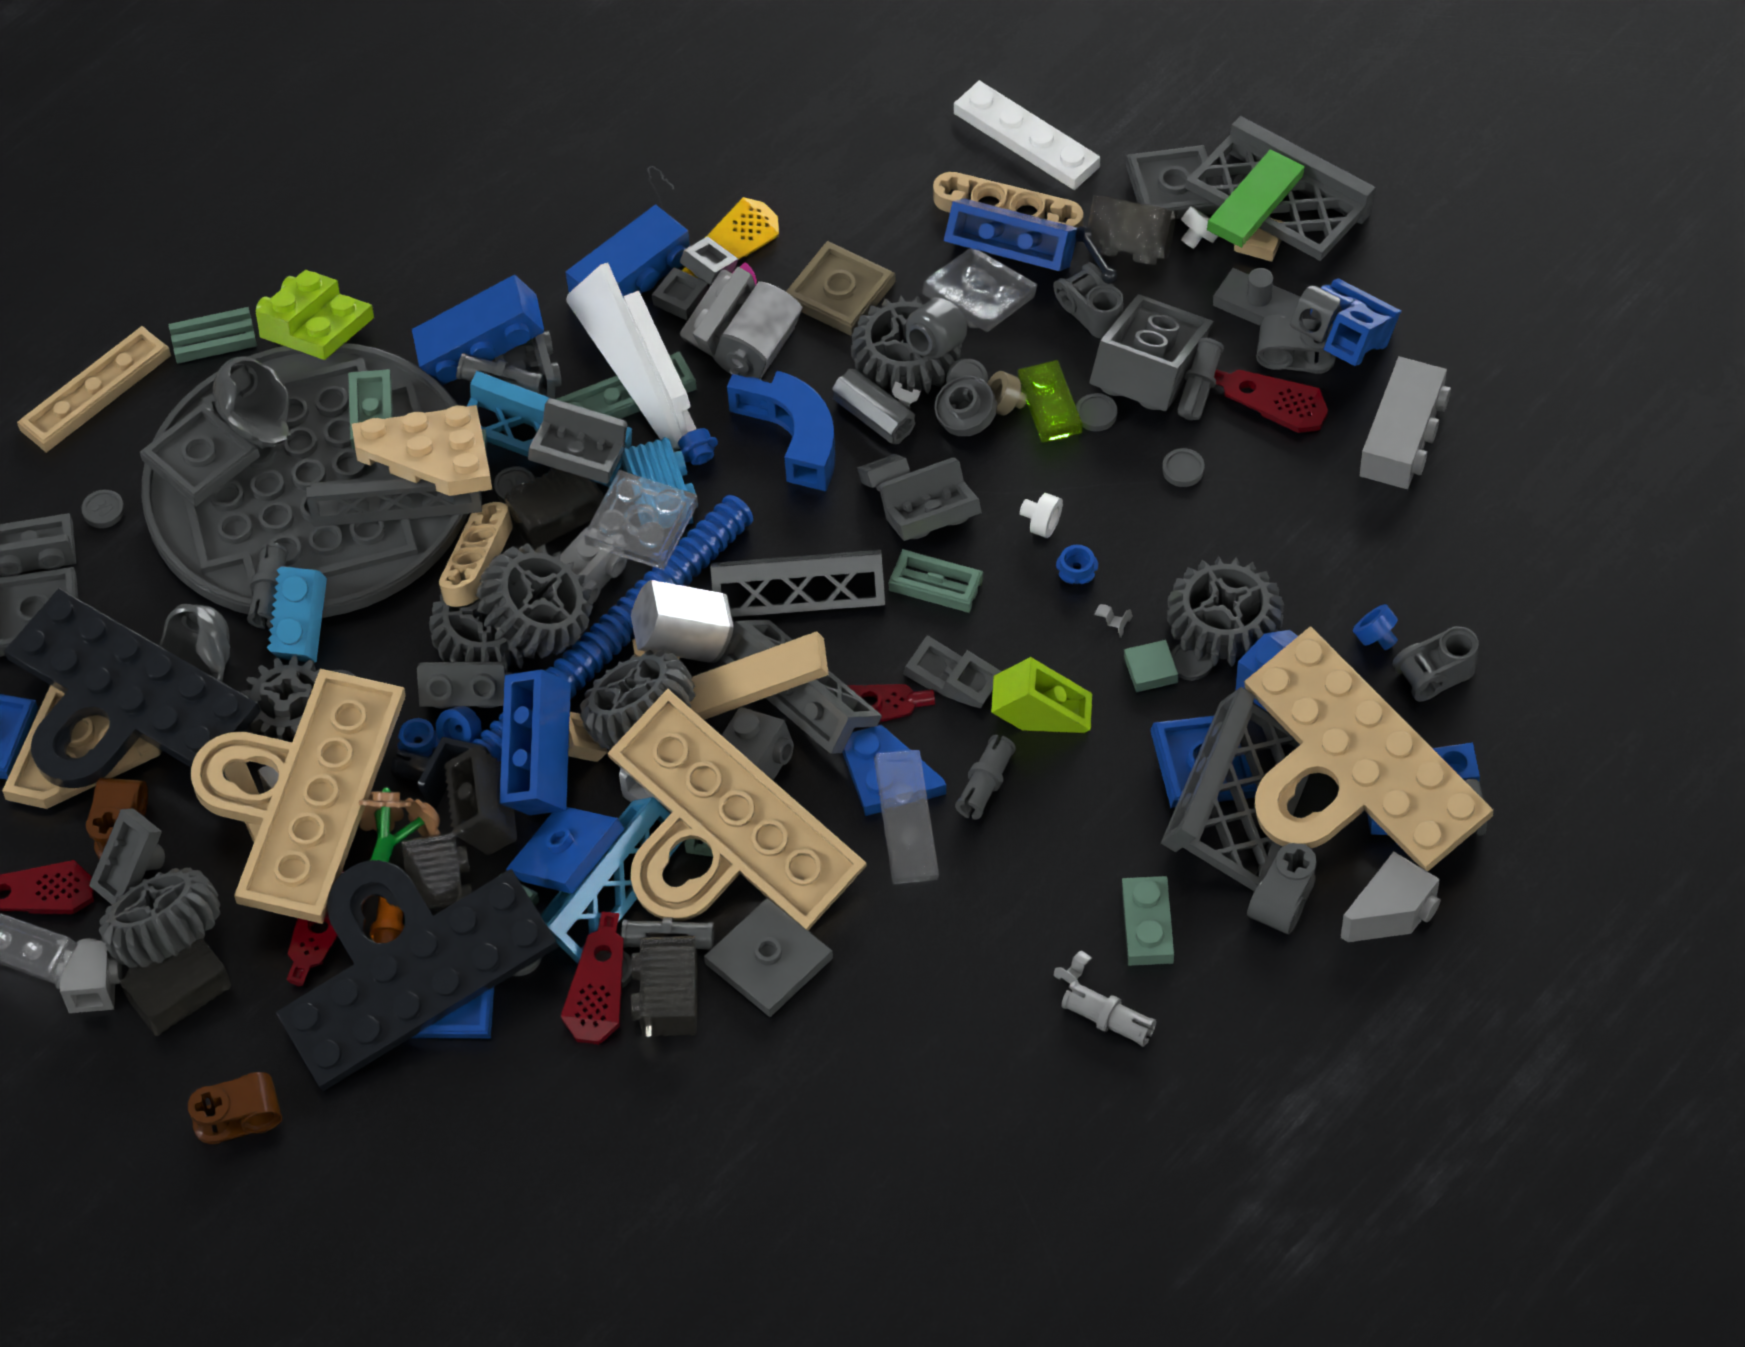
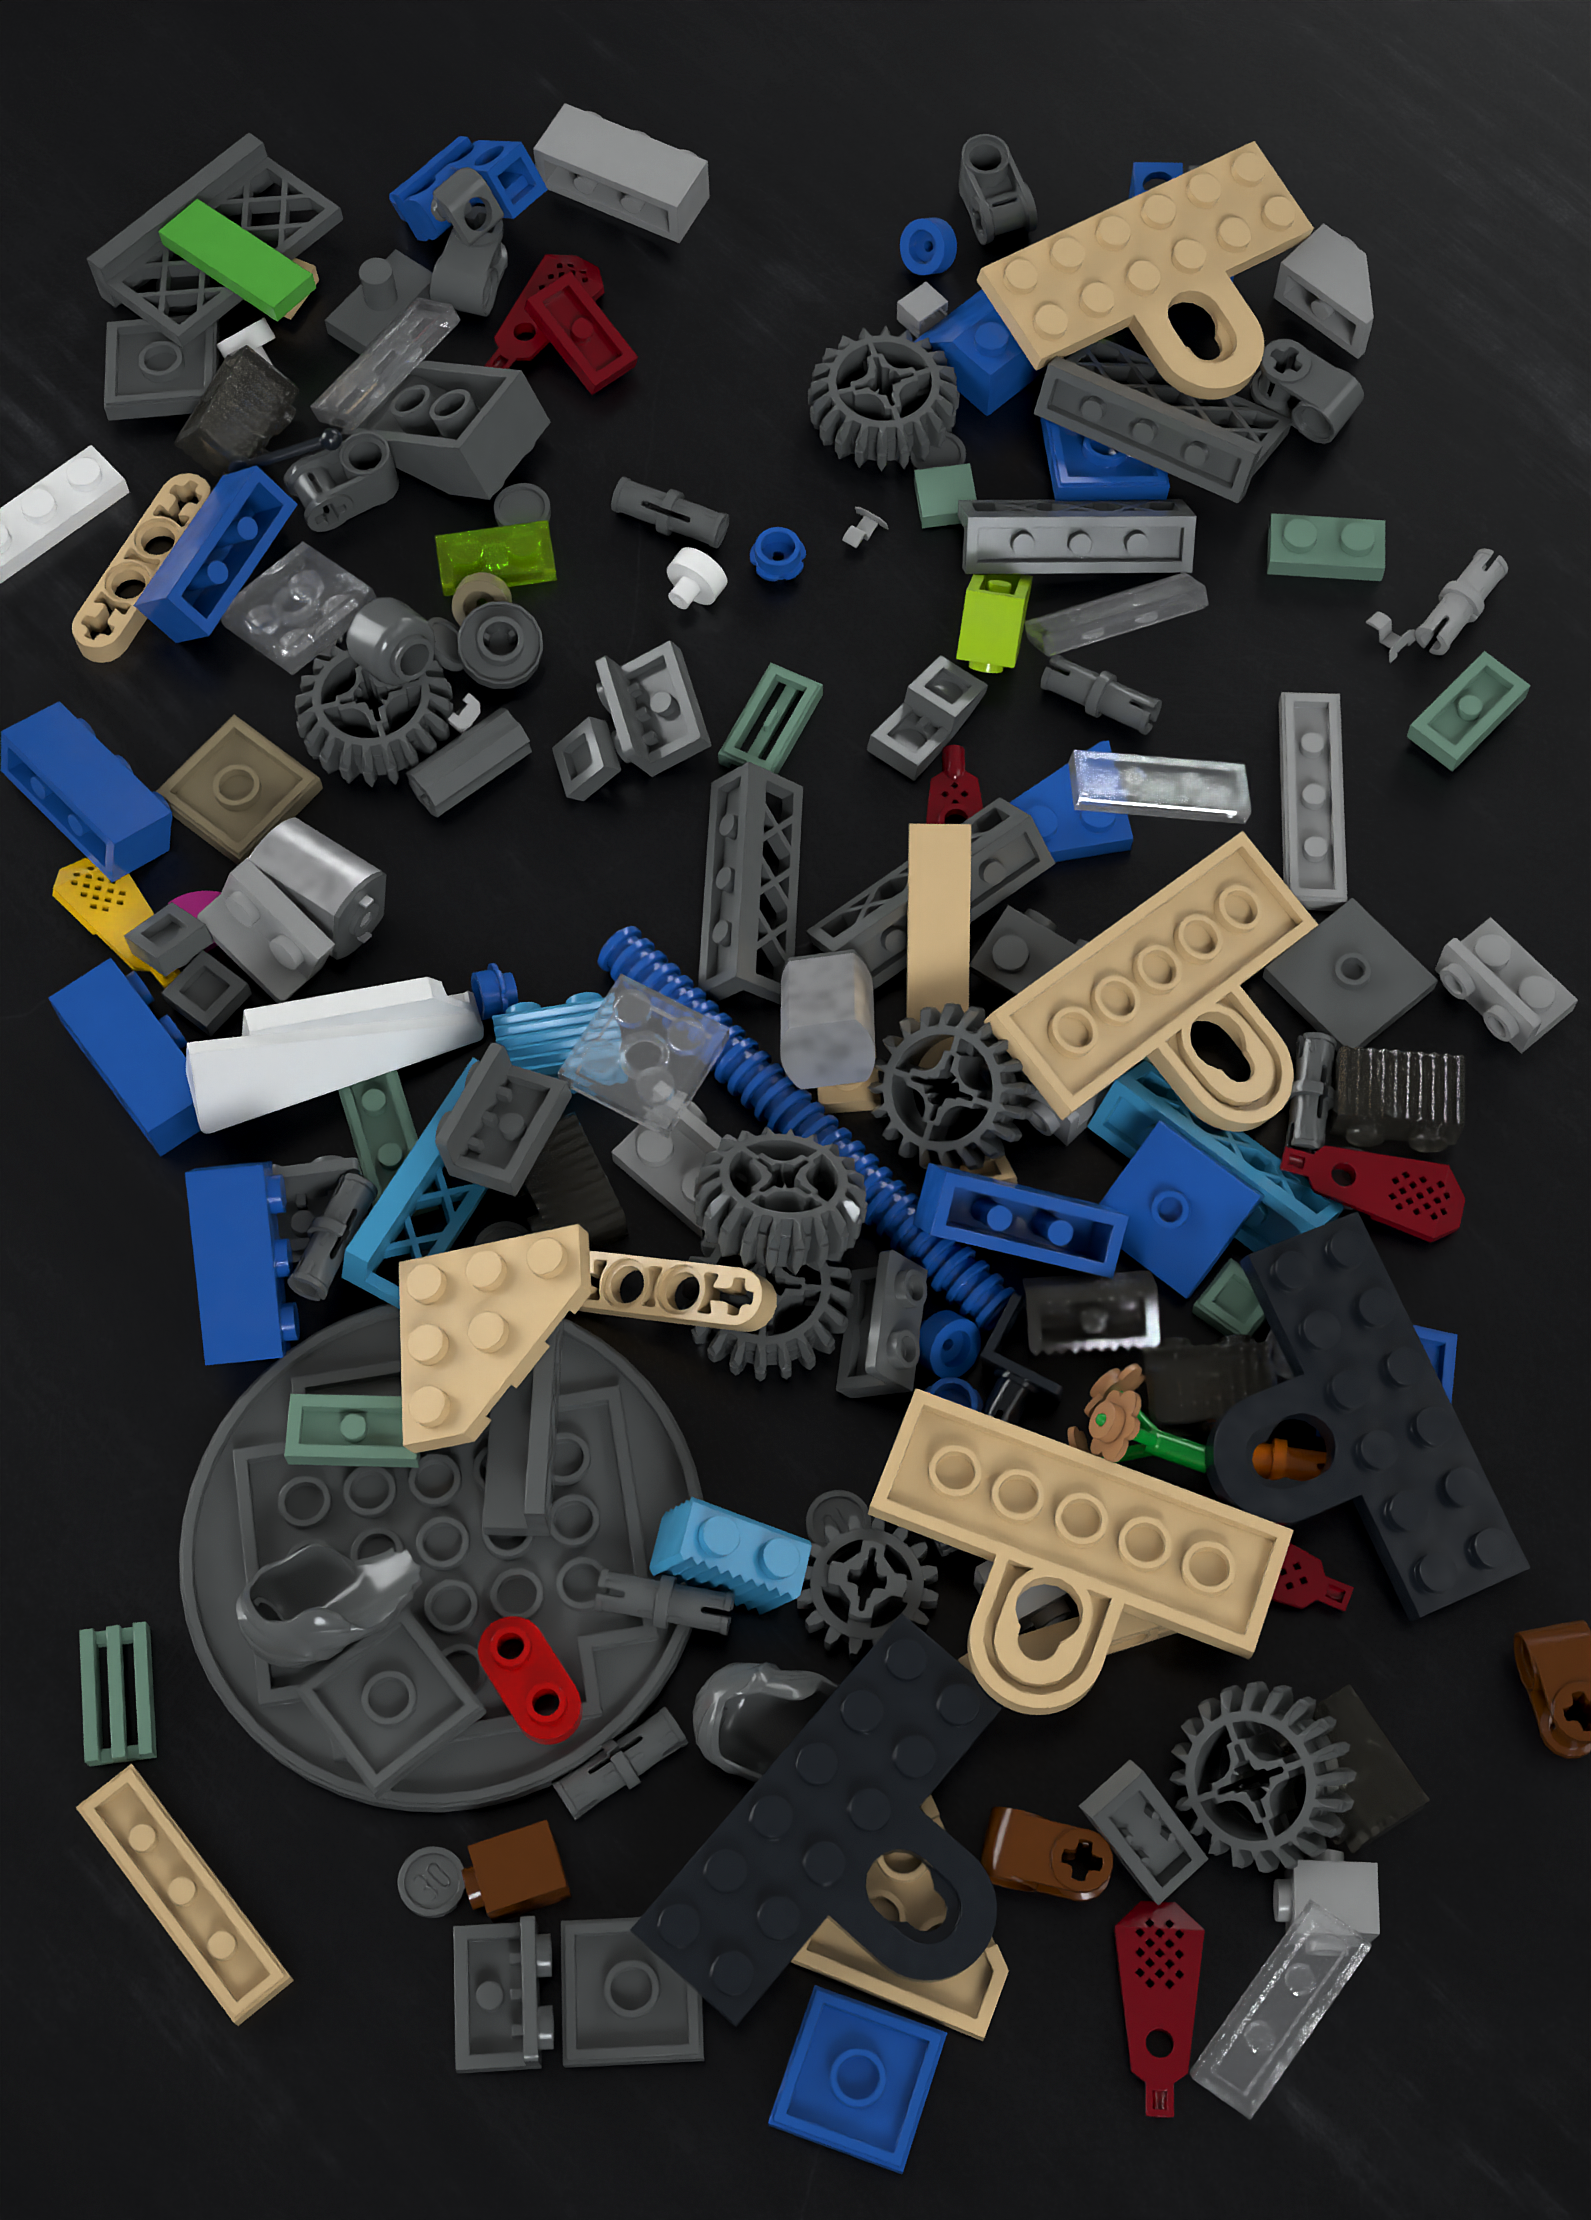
camera: 85 degrees left, 10 degrees up
lime plate [256,269,374,360] -> none
blue arch [727,371,836,491] -> none
dark grey piece [1162,448,1205,487] -> none
dark grey axle [1177,338,1224,421] -> none
none -> blue brick [1,701,173,882]
none -> clear tile [310,297,461,430]
none -> reddish brown brick [461,1819,572,1924]
none -> red plate [478,1616,583,1745]
none -> dark red plate [524,271,638,395]
none -> dark grey pin [552,1707,688,1821]
none -> dark grey pin [611,476,729,549]
none -> light grey piece [897,282,948,338]
none -> dark grey fence [958,499,1197,574]
none -> clear tile [1024,572,1209,657]
none -> light grey tile [1279,692,1347,911]
none -> sand green plate [1407,651,1531,772]
none -> light grey bracket [1435,917,1578,1054]

